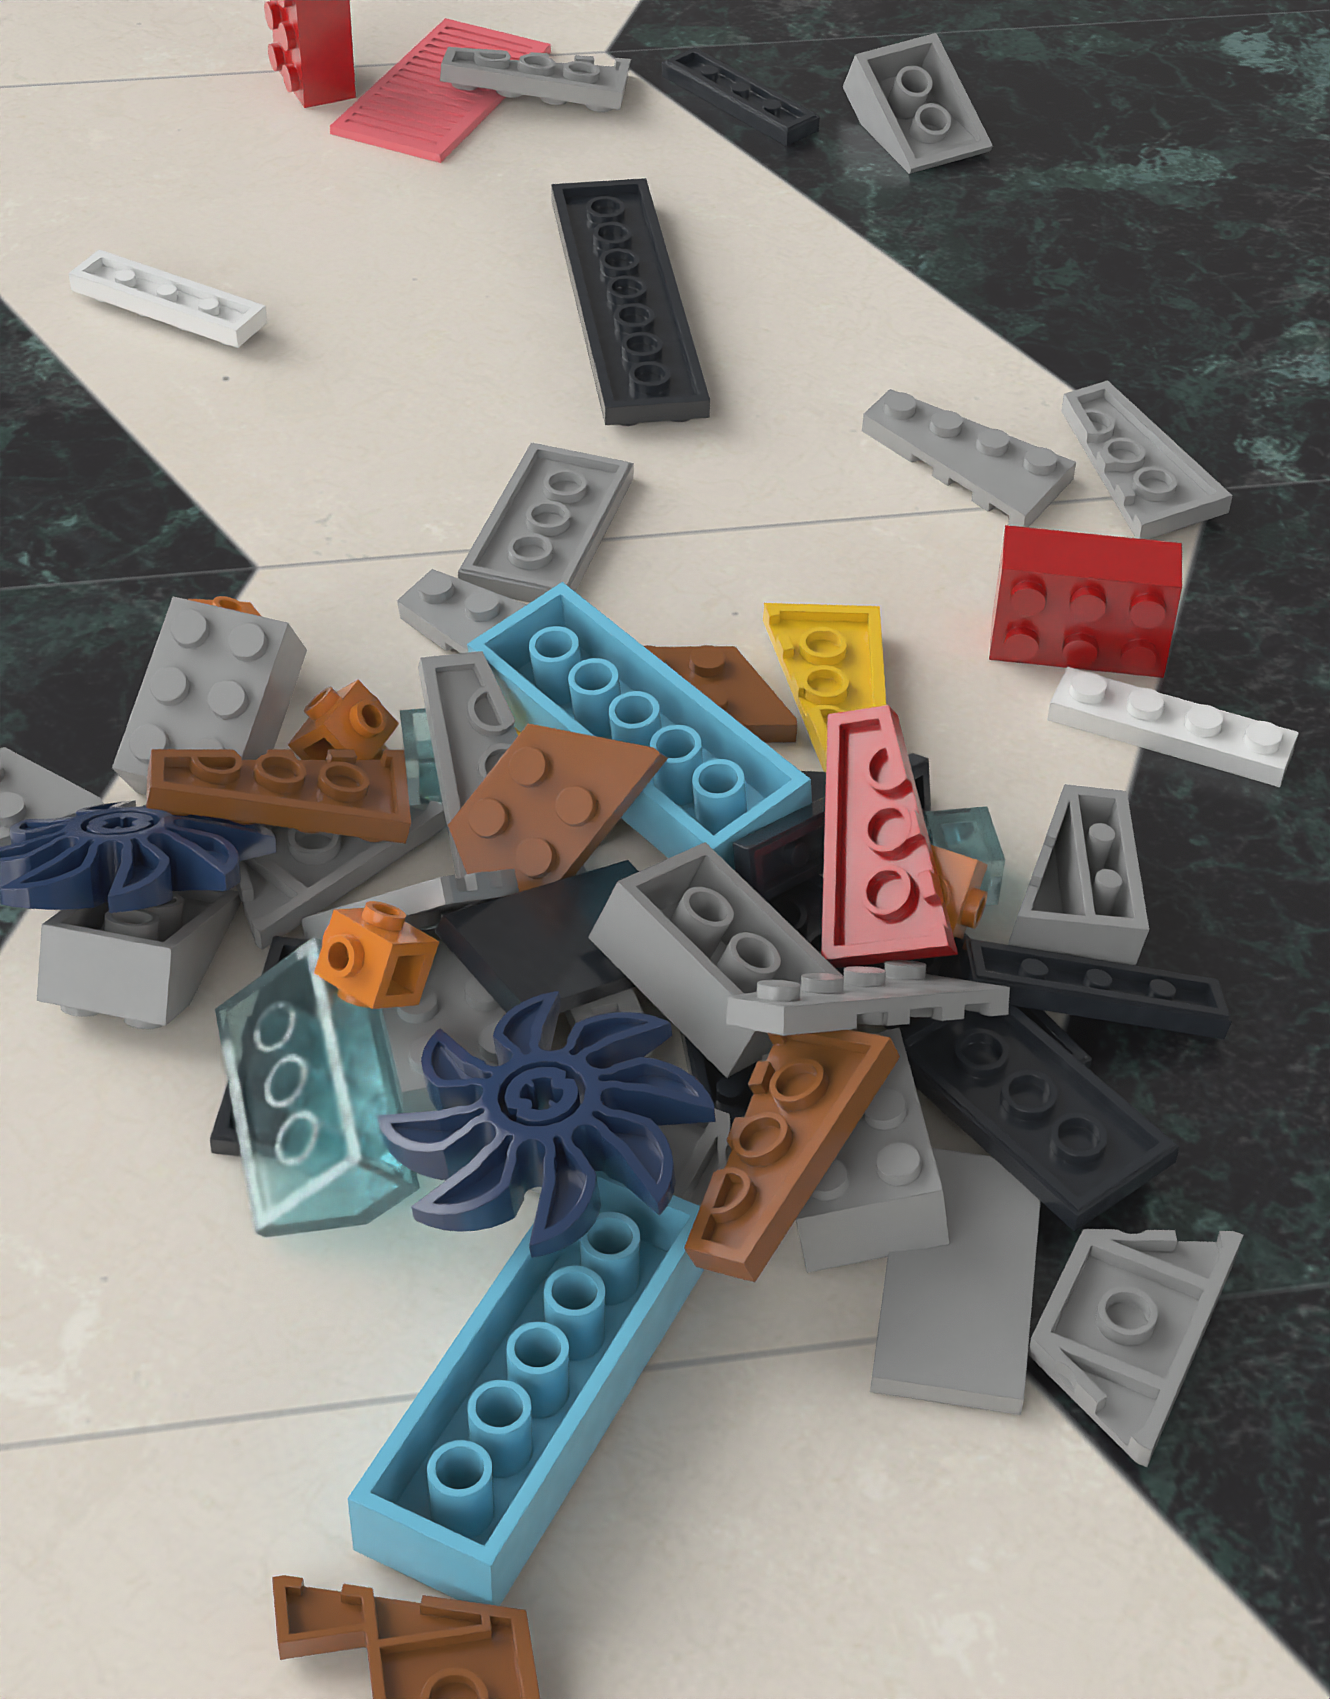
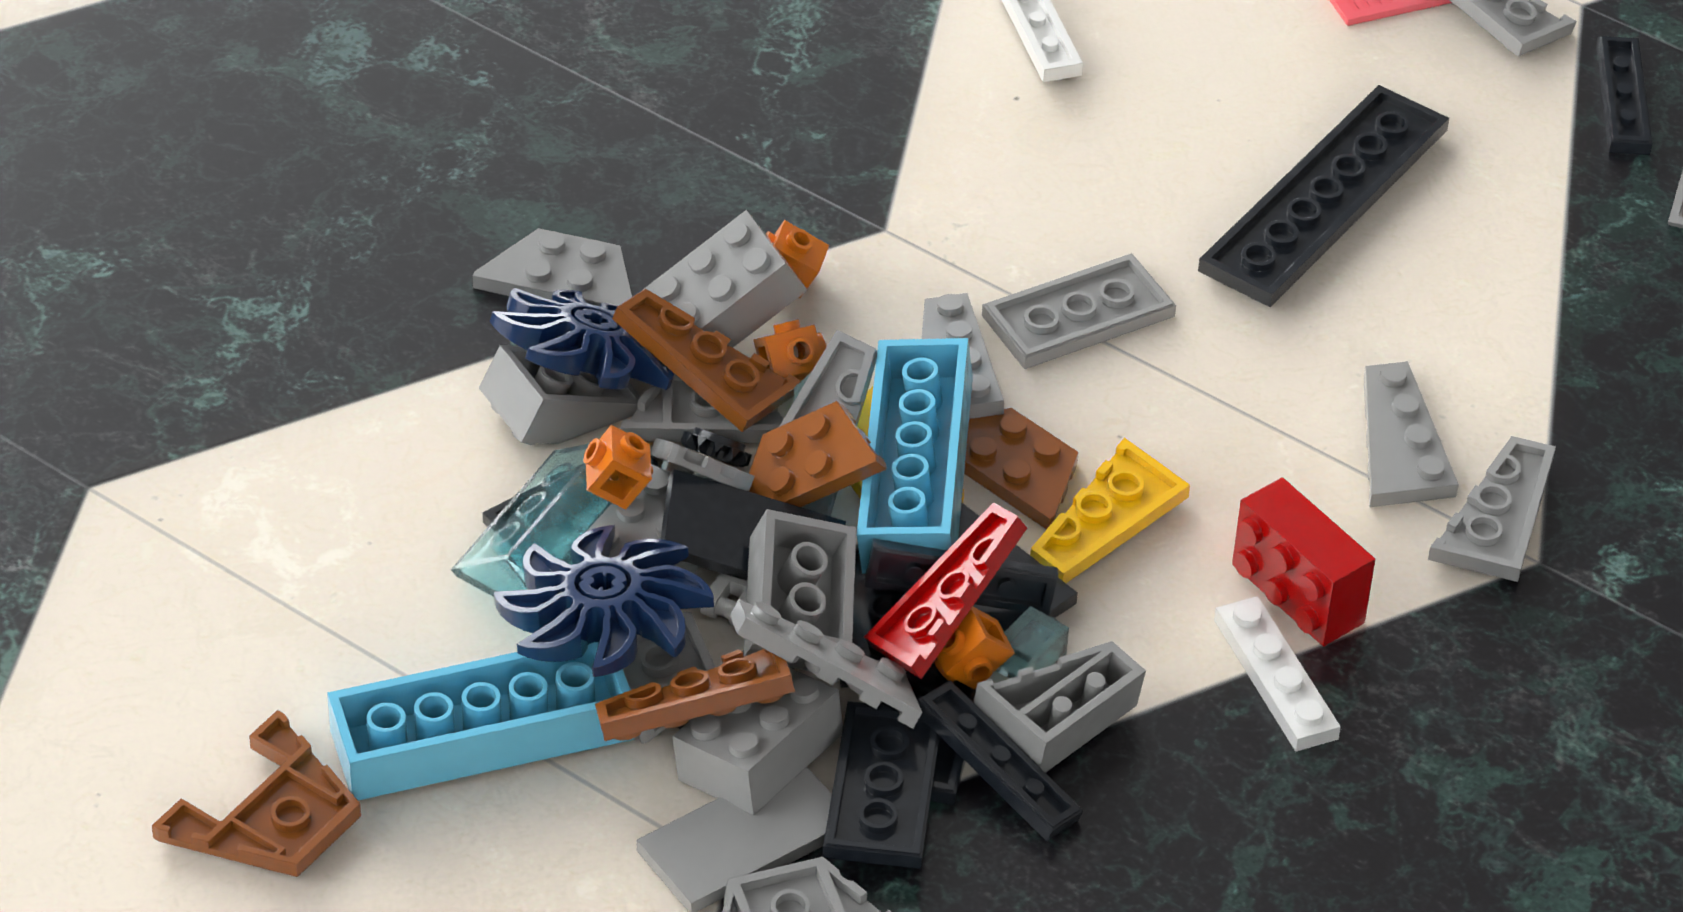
camera: 45 degrees right, 0 degrees up
none -> black gear [681,427,752,467]

